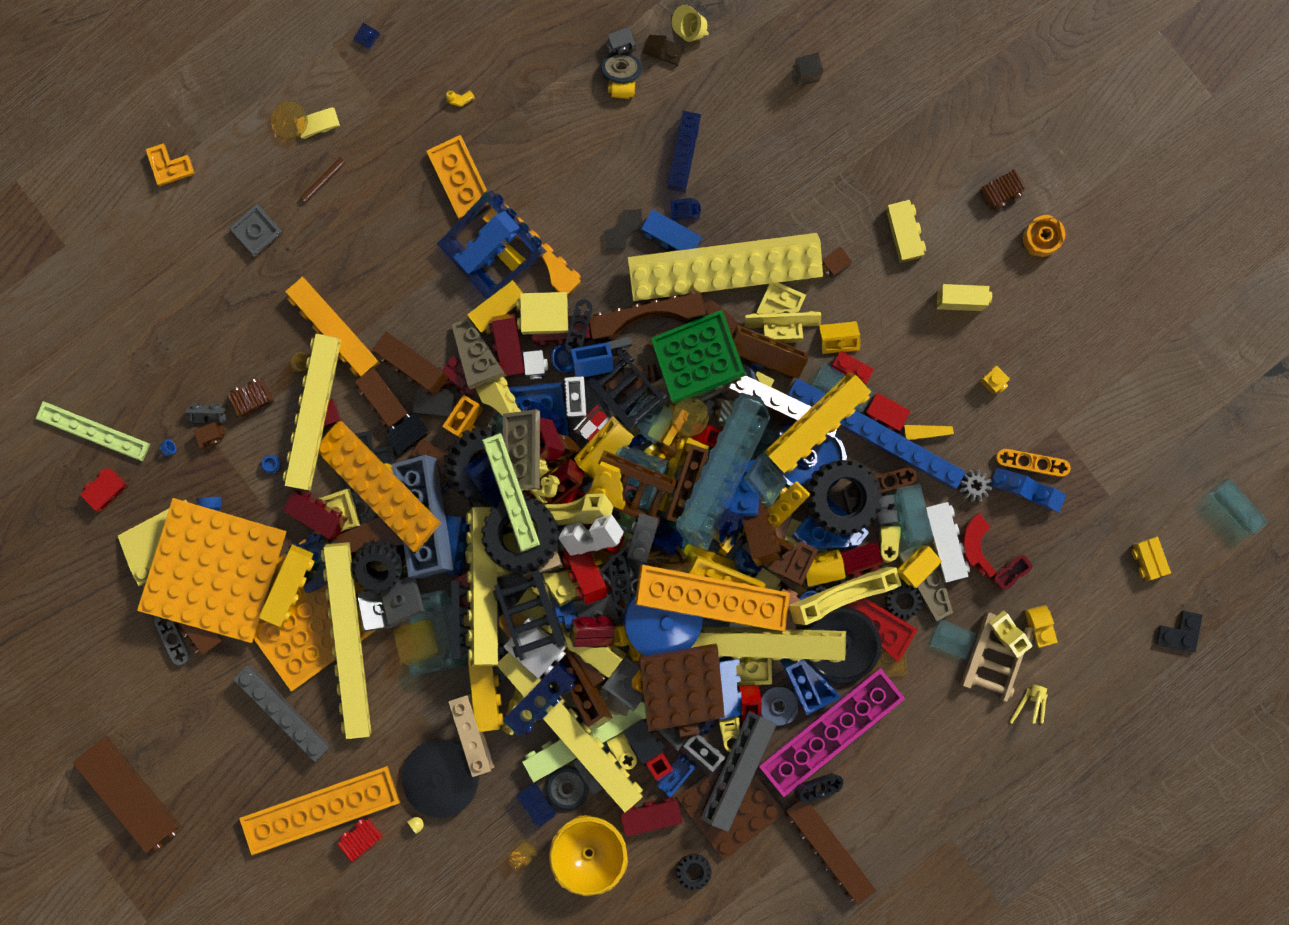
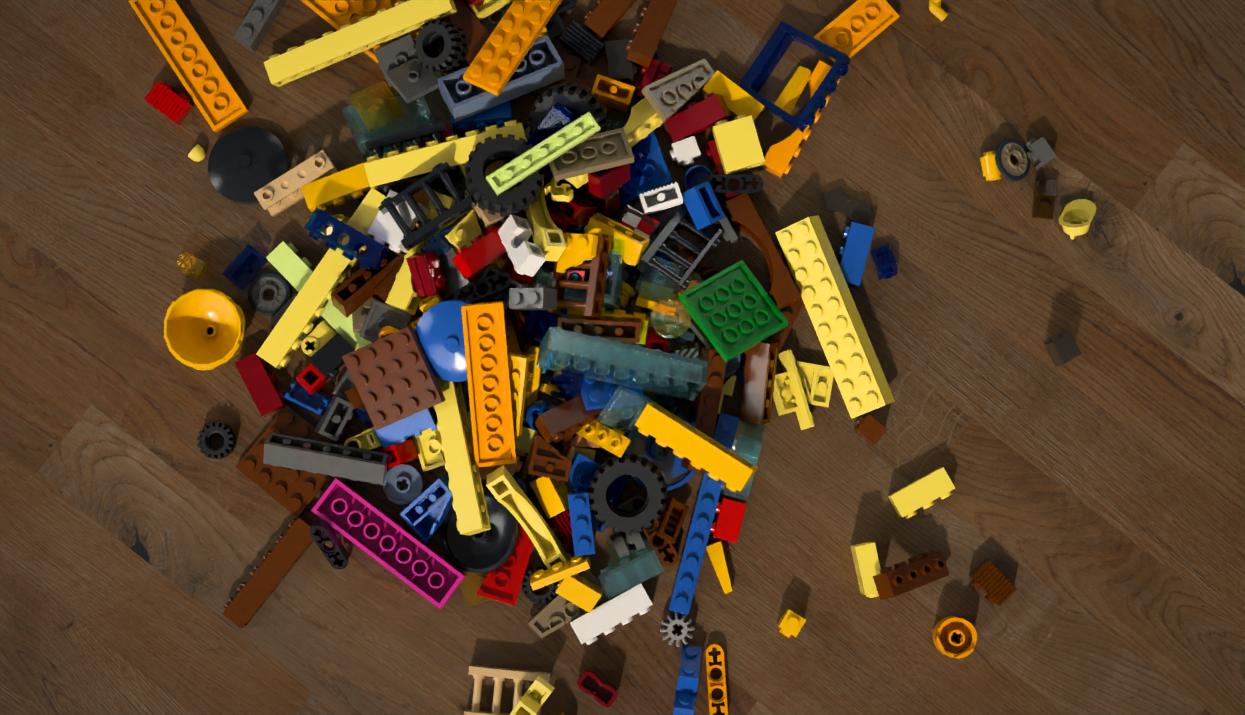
camera: 80 degrees right, 0 degrees up
blue wedge [453,211,520,274] -> none
clear blue brick [667,110,701,193] -> none
yellow panel [819,321,860,354] -> none
red brick [830,351,874,385] -> none
light yellow piece [879,525,901,563] -> none
clear light blue plate [929,619,976,660] -> none
red arch [961,513,996,578] -> none
none -> yellow plate [530,555,590,591]
none -> blue brick [568,490,596,556]
none -> reddish brown slope [656,498,689,544]
none -> reddish brown brick [873,550,949,600]

